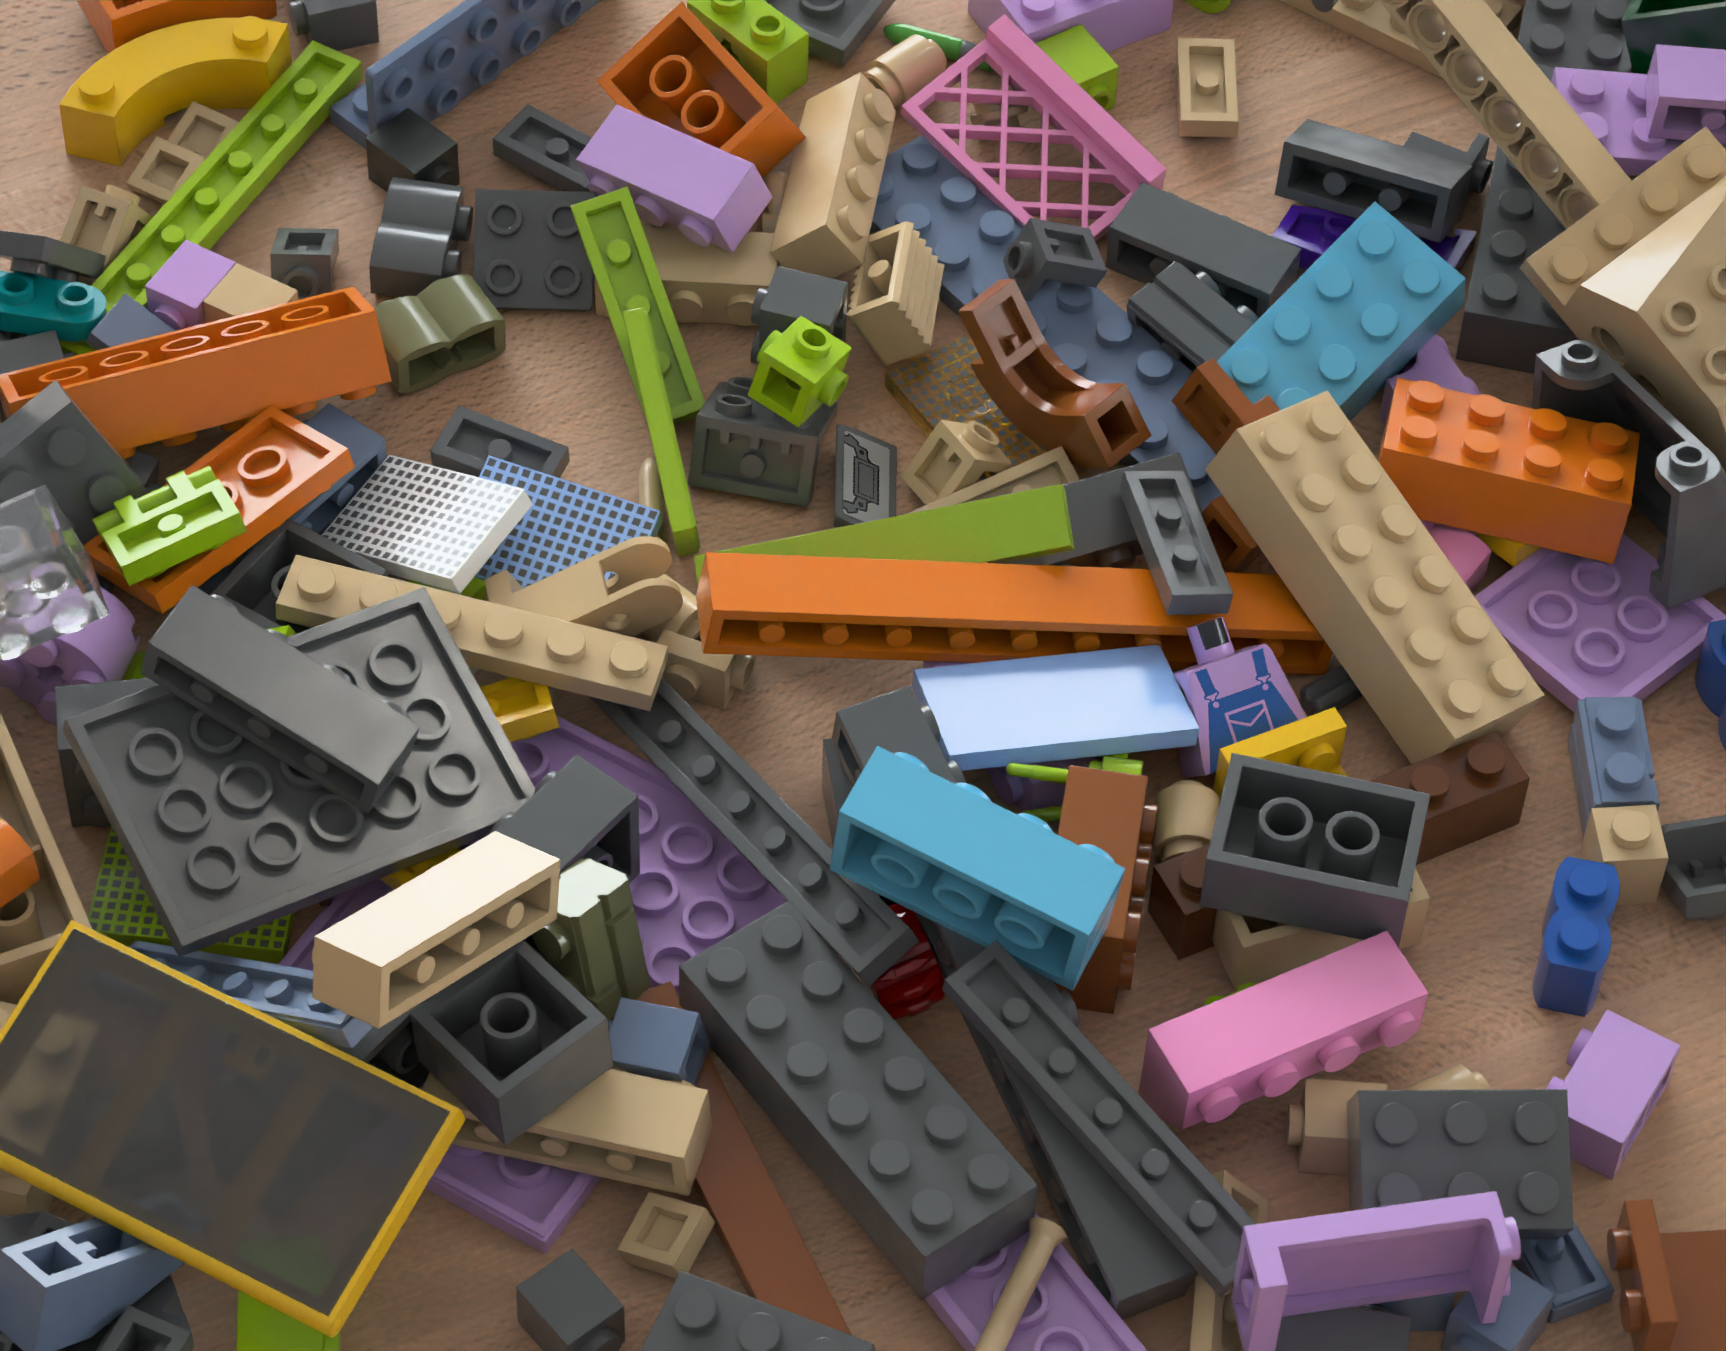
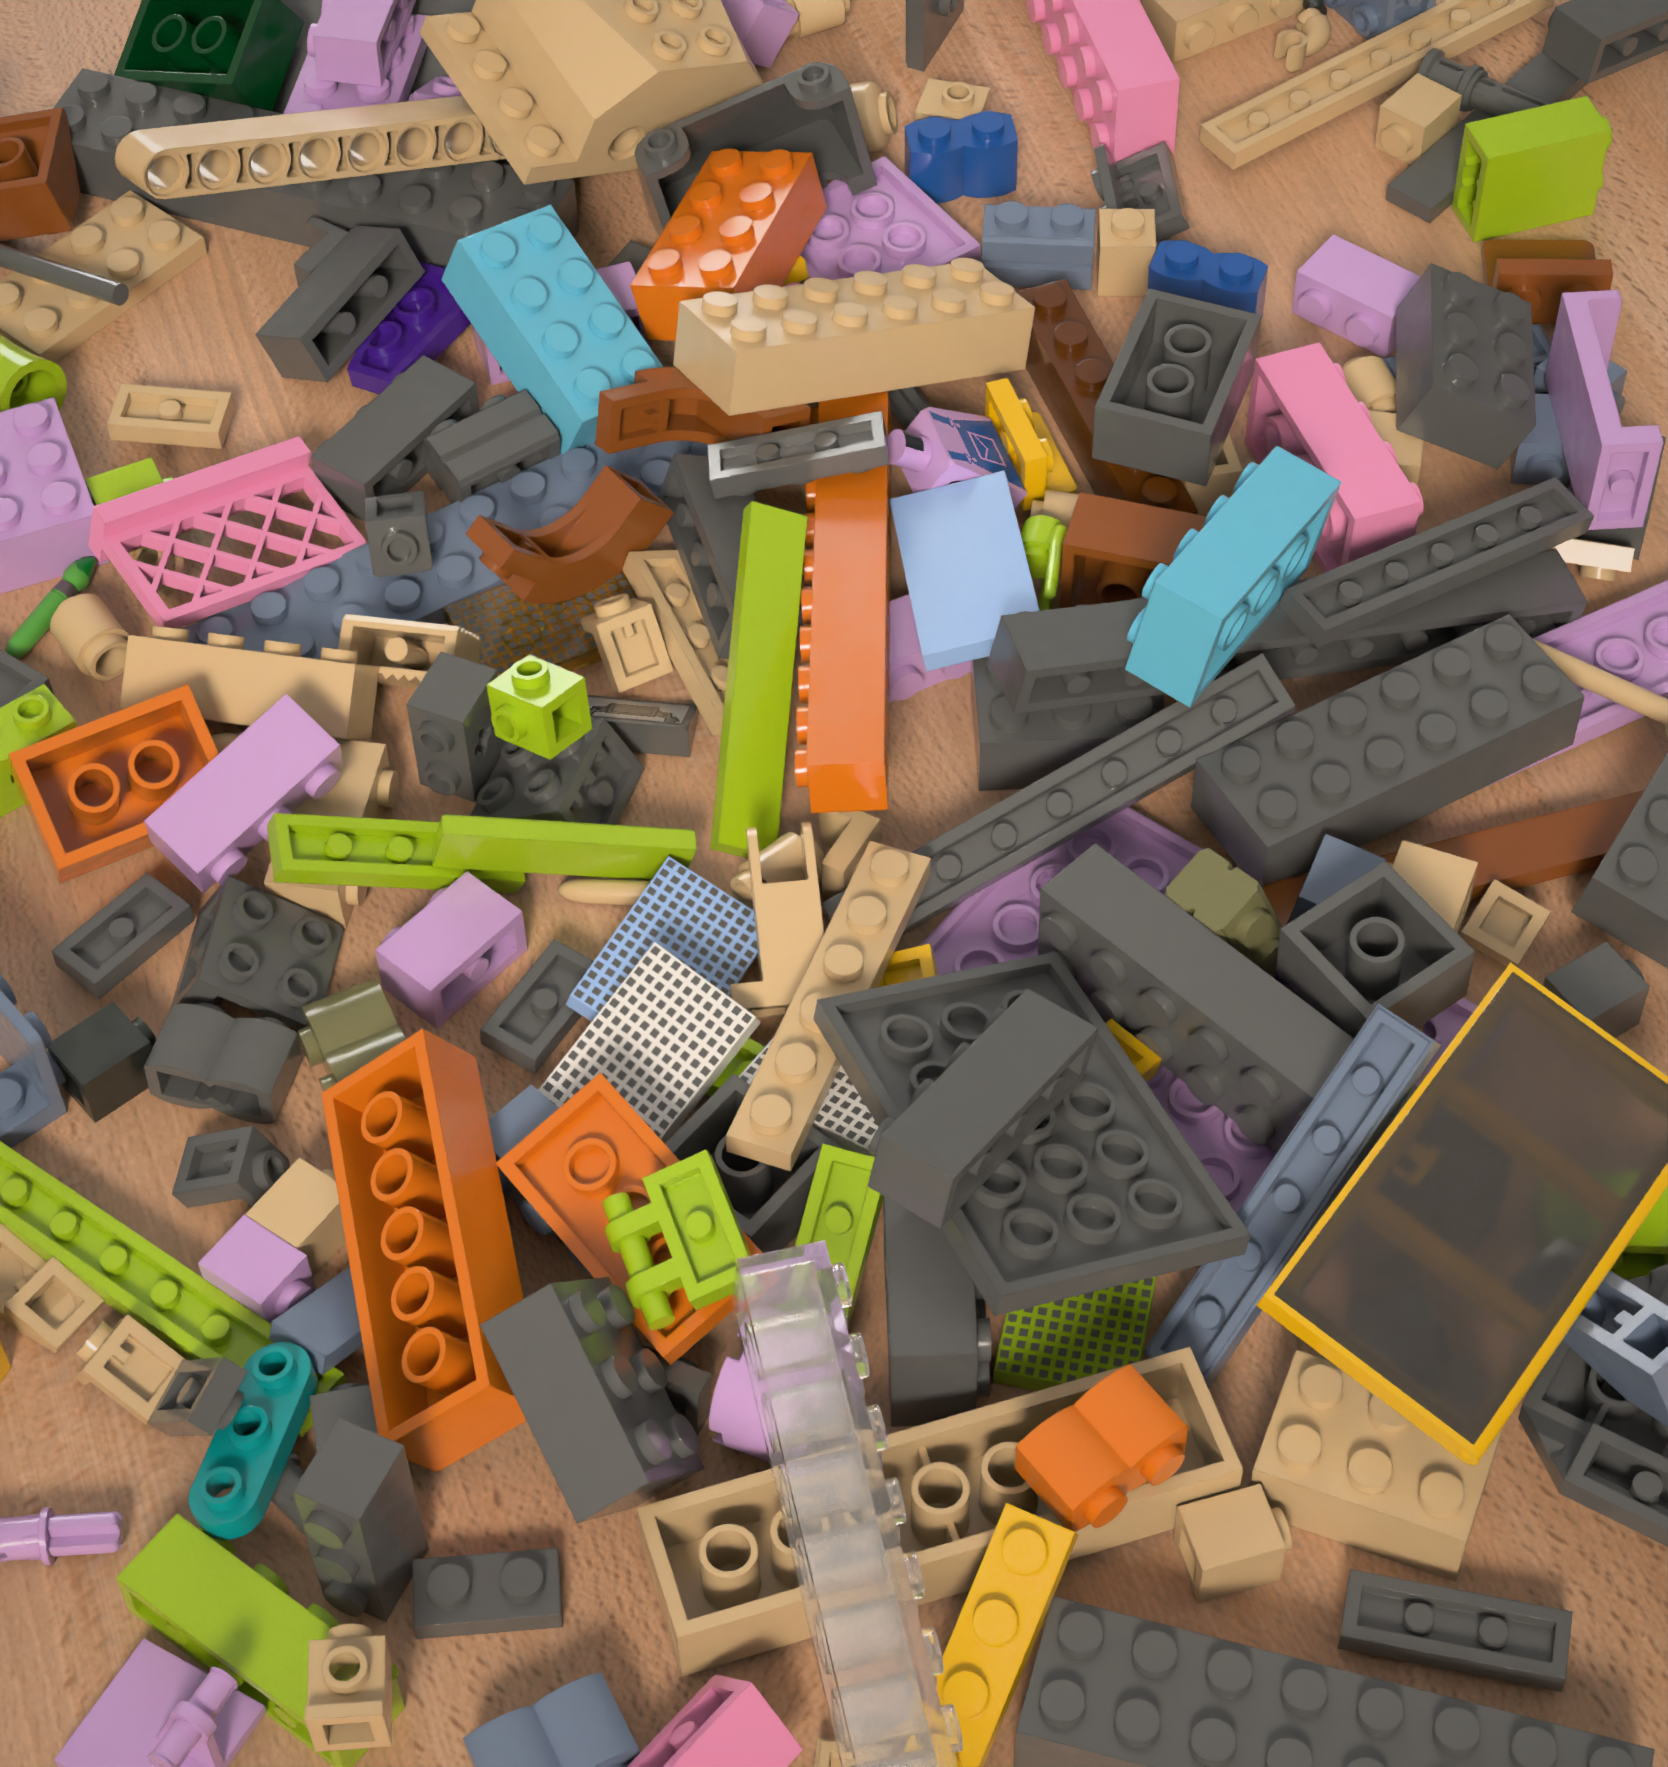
camera: 80 degrees left, 0 degrees up
tan brick [312,831,560,1029] -> none
none -> lavender brick [375,871,528,1029]

